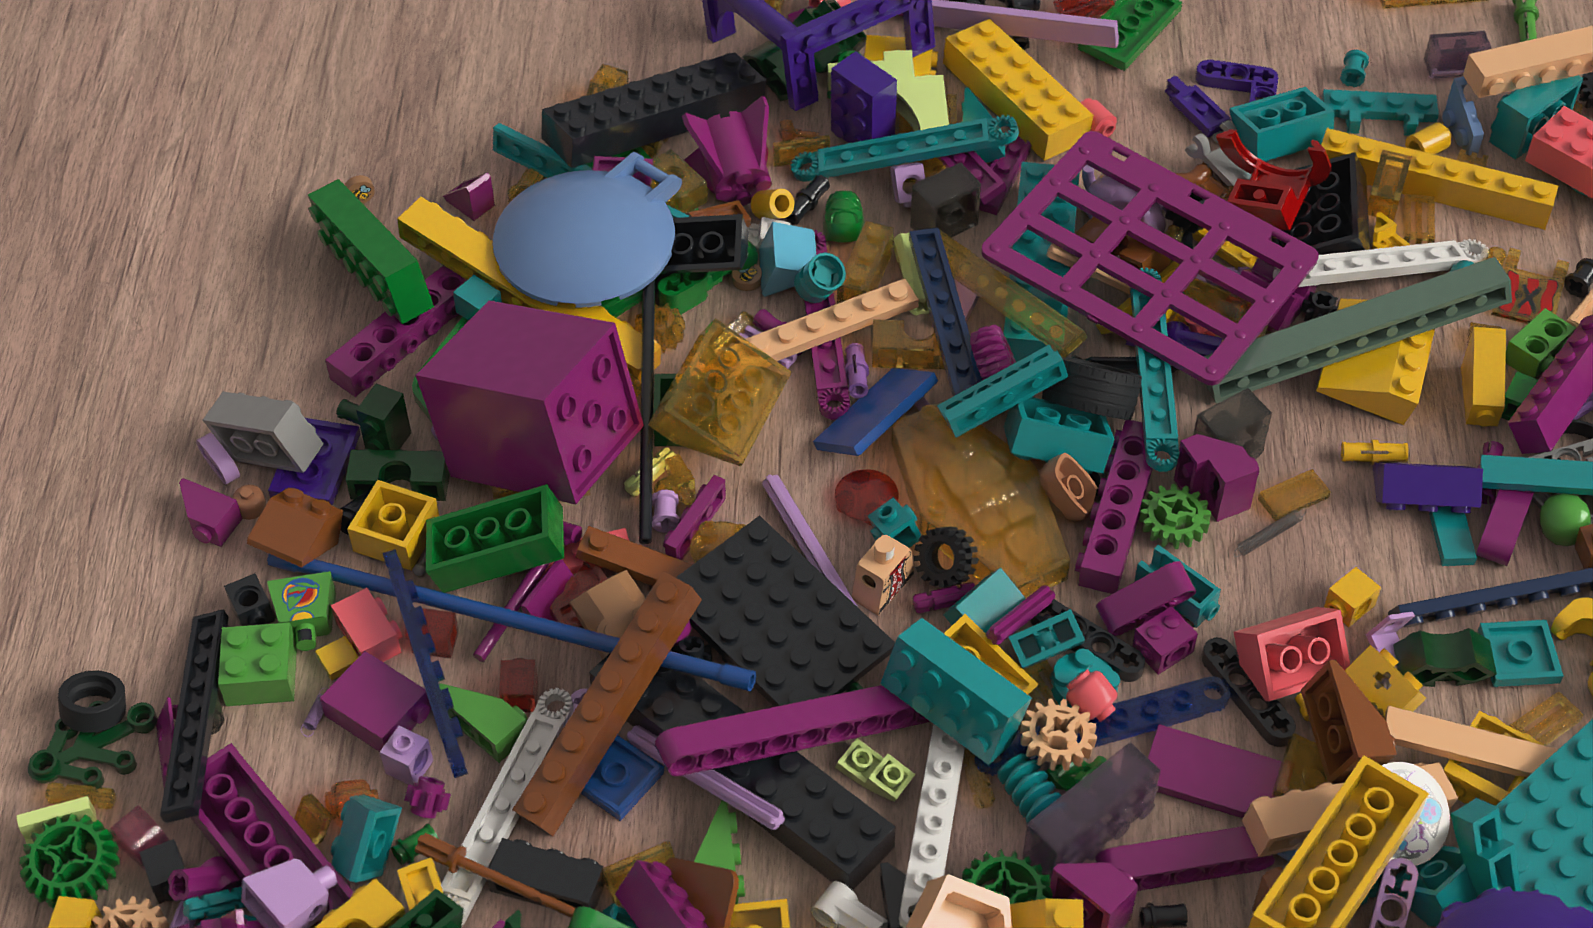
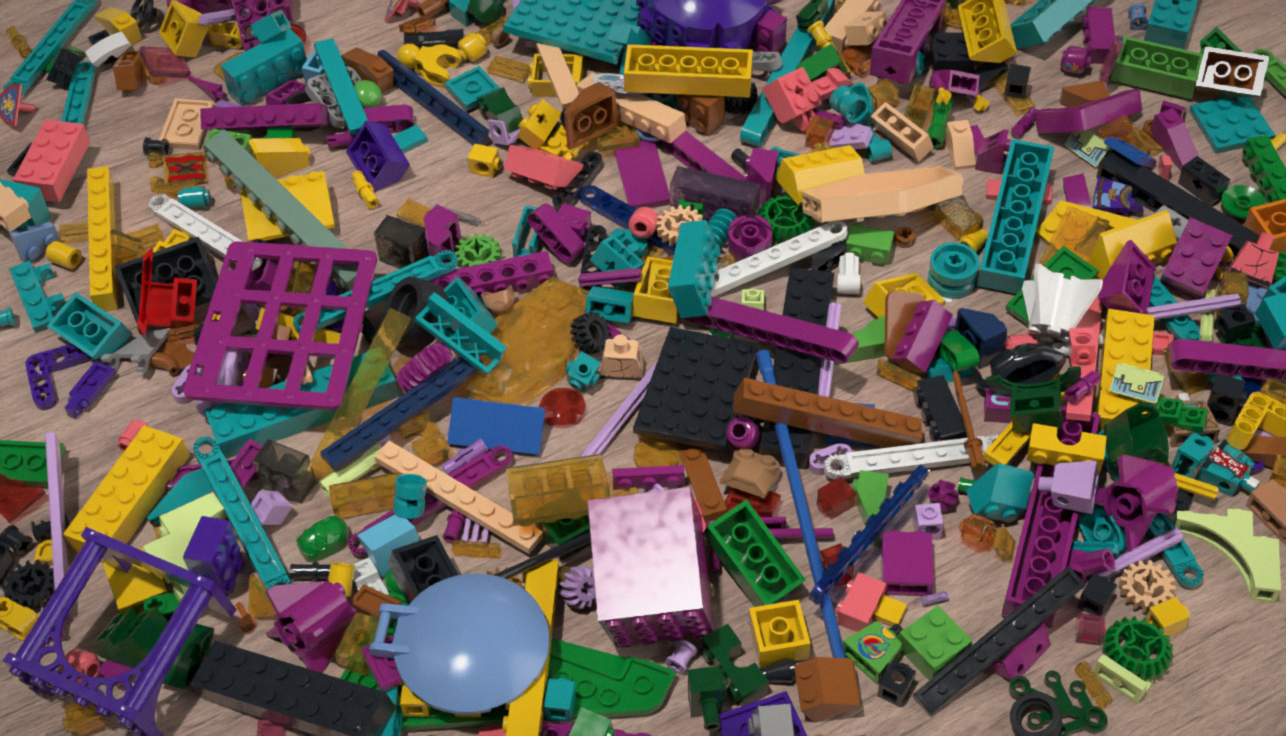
camera: 120 degrees left, 0 degrees up
none -> magenta brick [728,215,772,262]

